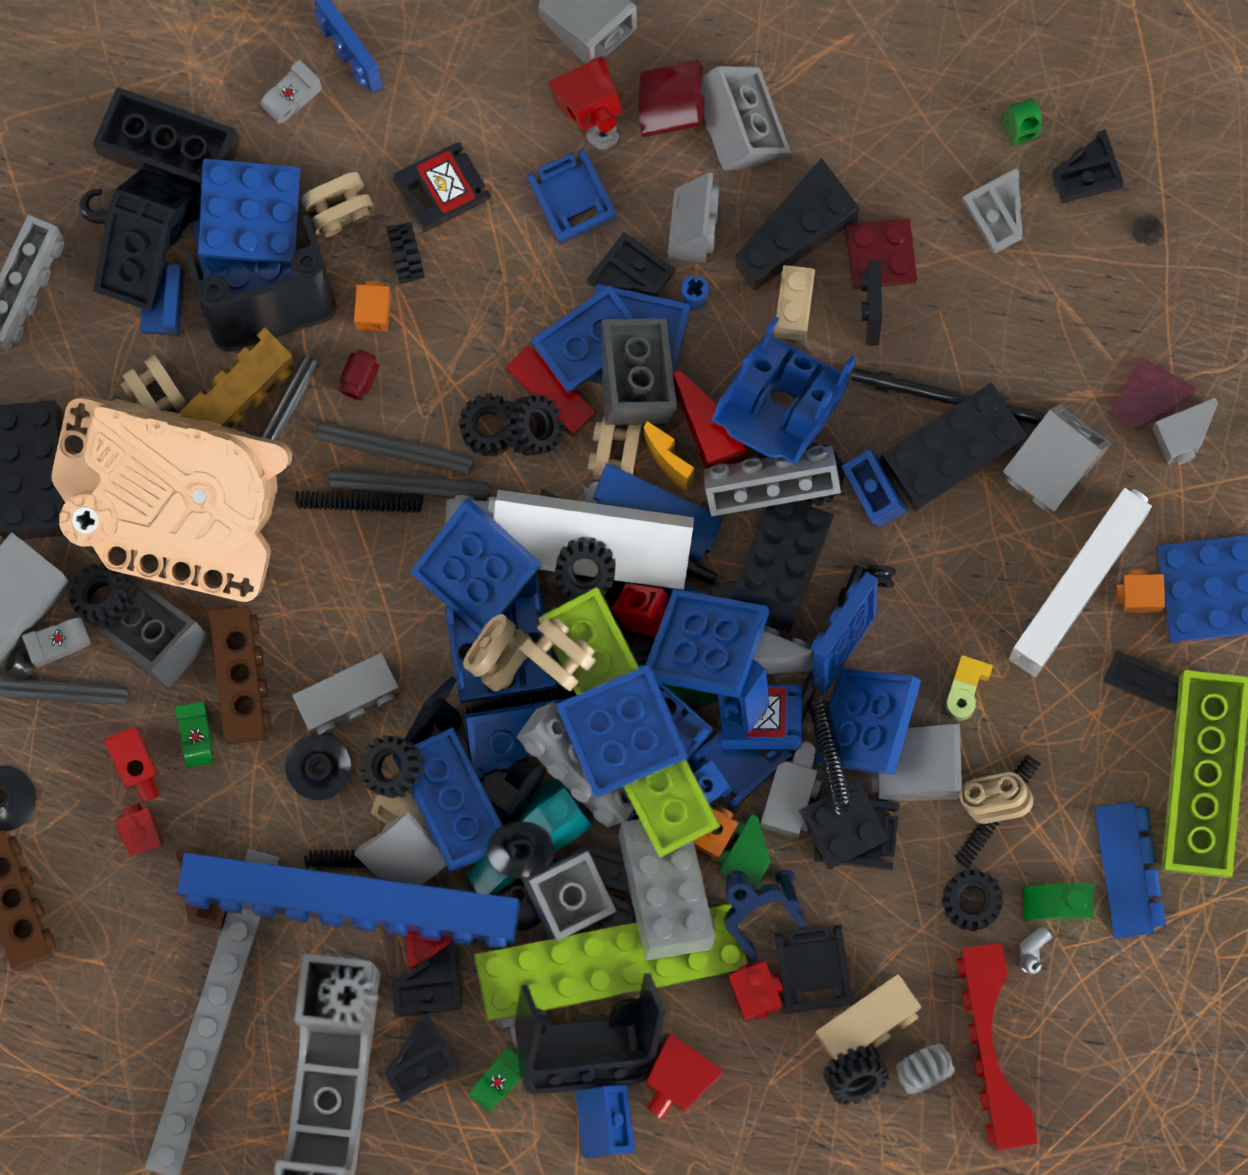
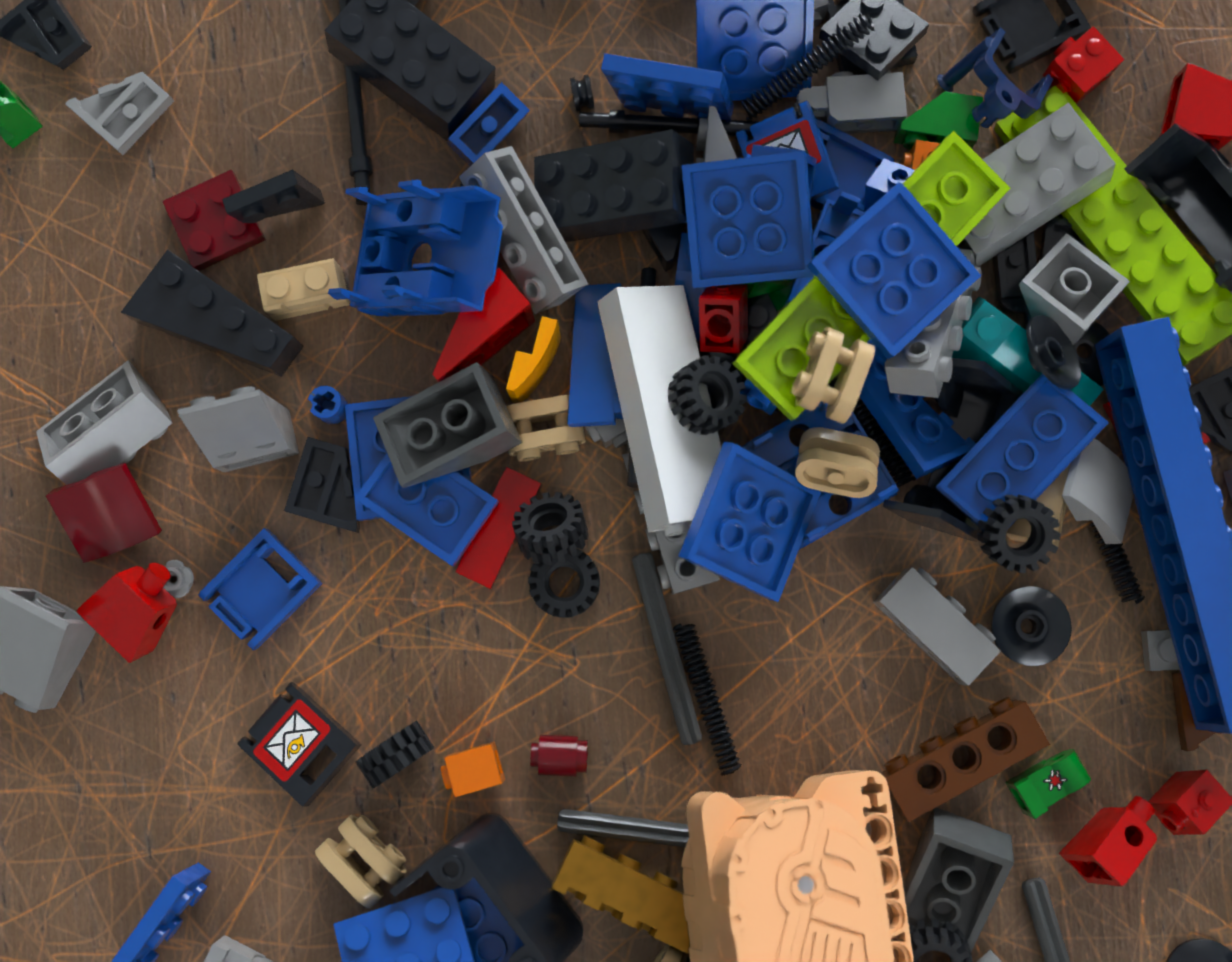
camera: 110 degrees left, 5 degrees up
dark grey axle [315,422,474,474] -> none

